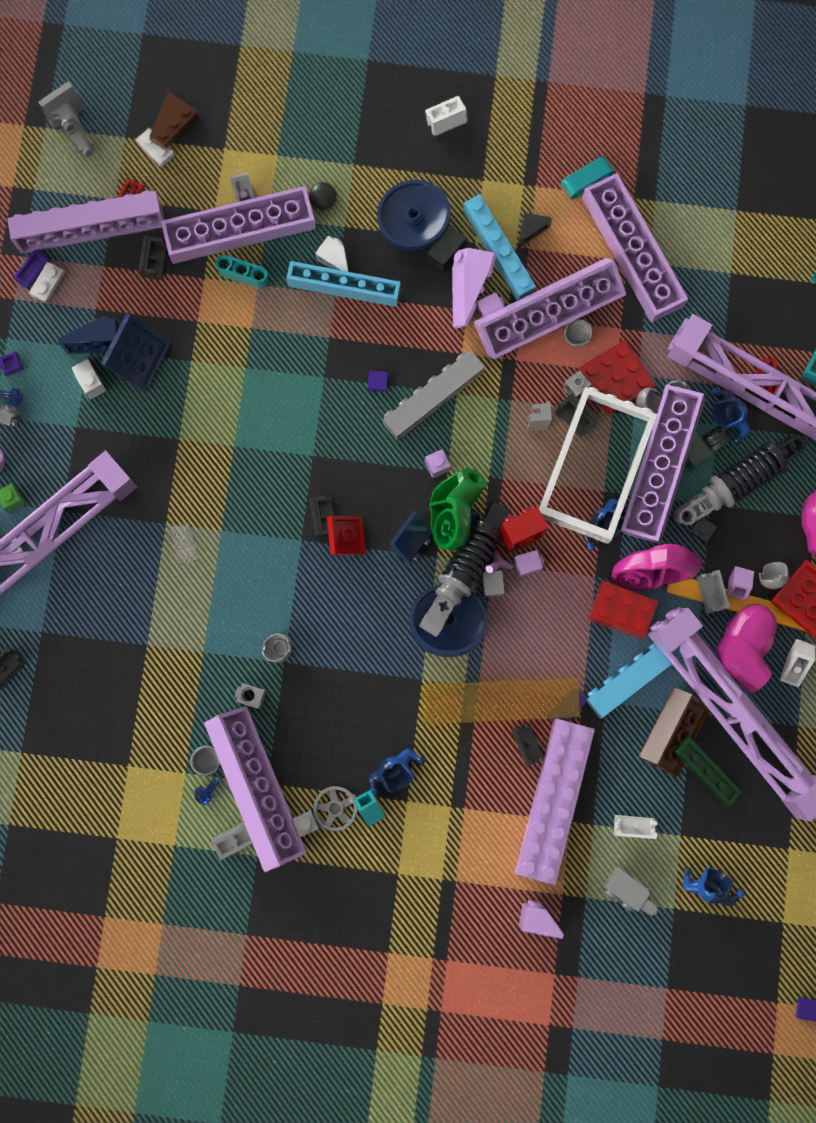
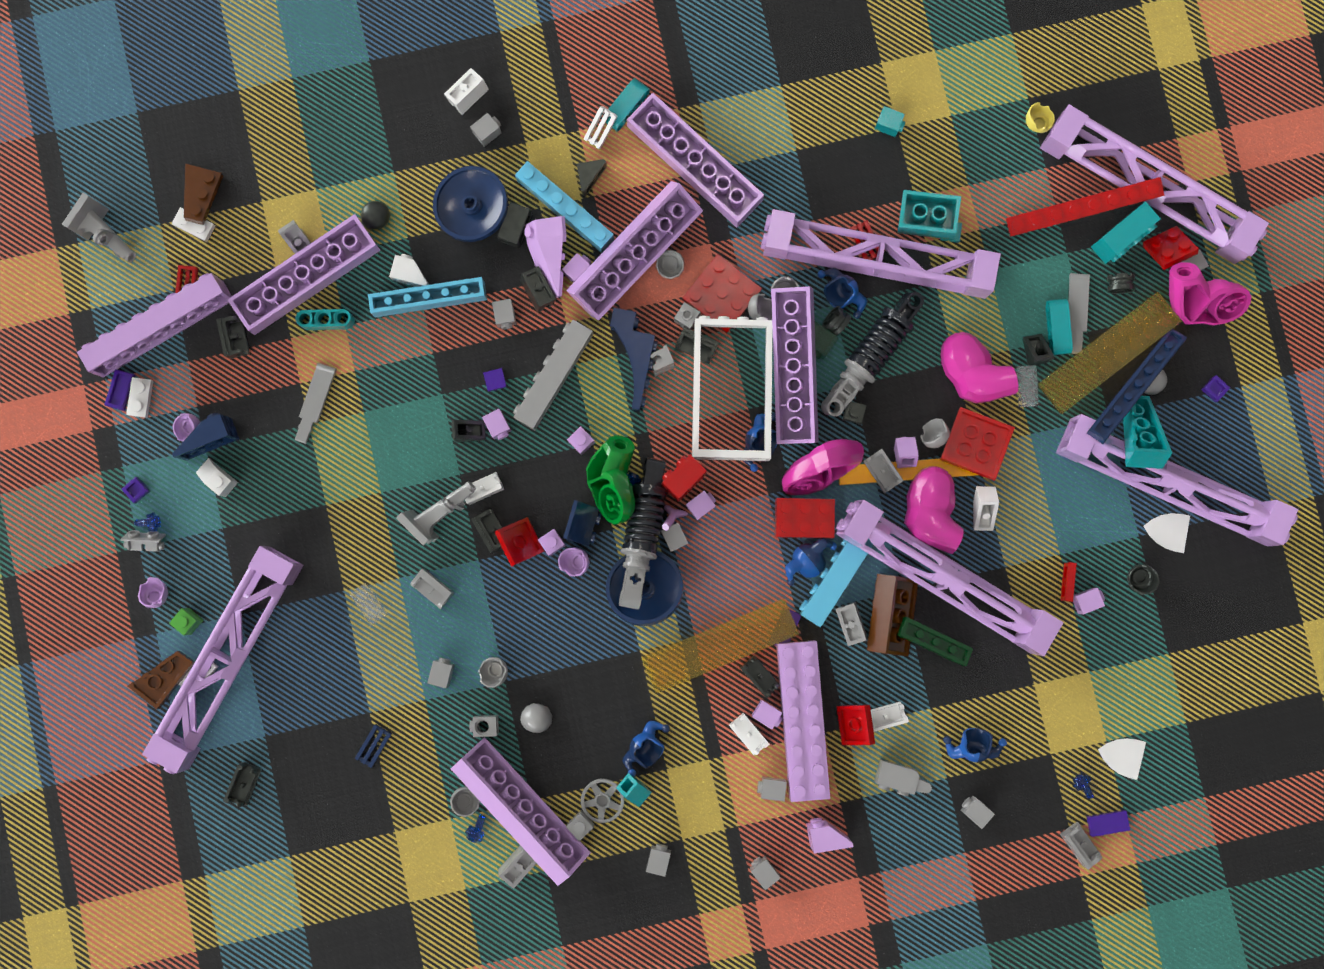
camera: 15 degrees left, 5 degrees up
dark blue plate [101,314,170,392] -> none
none -> lavender hair [173,413,200,441]
none -> light grey piece [295,363,337,444]
none -> dark blue tile [355,724,392,768]
none -> light grey piece [396,481,476,545]
none -> light grey hinge [410,568,454,609]
none -> light grey brick [427,657,455,688]
none -> pearl dark grey slope [451,420,486,442]
none -> white hinge [465,472,504,505]
none -> light grey brick [470,113,501,147]
none -> lavender brick [482,409,511,440]
none -> light grey brick [492,299,517,330]
none -> pearl dark grey hinge [520,266,556,313]
none -> light grey hair [520,703,552,733]
none -> lavender brick [538,529,566,556]
none -> lavender hair [558,547,590,577]
none -> white tile [584,106,618,149]
none -> dark blue arch [610,308,658,412]
none -> light grey brick [646,844,671,877]
none -> white hinge [729,713,770,755]
none -> light grey brick [750,856,780,890]
none -> lavender brick [751,699,783,729]
none -> light grey brick [757,776,787,802]
none -> piece [785,538,837,586]
none -> light grey hinge [836,602,868,646]
none -> red plate [837,705,875,745]
none -> light grey brick [960,796,995,829]
none -> light grey hinge [1060,822,1102,870]
none -> clear blue plate [1072,773,1094,799]

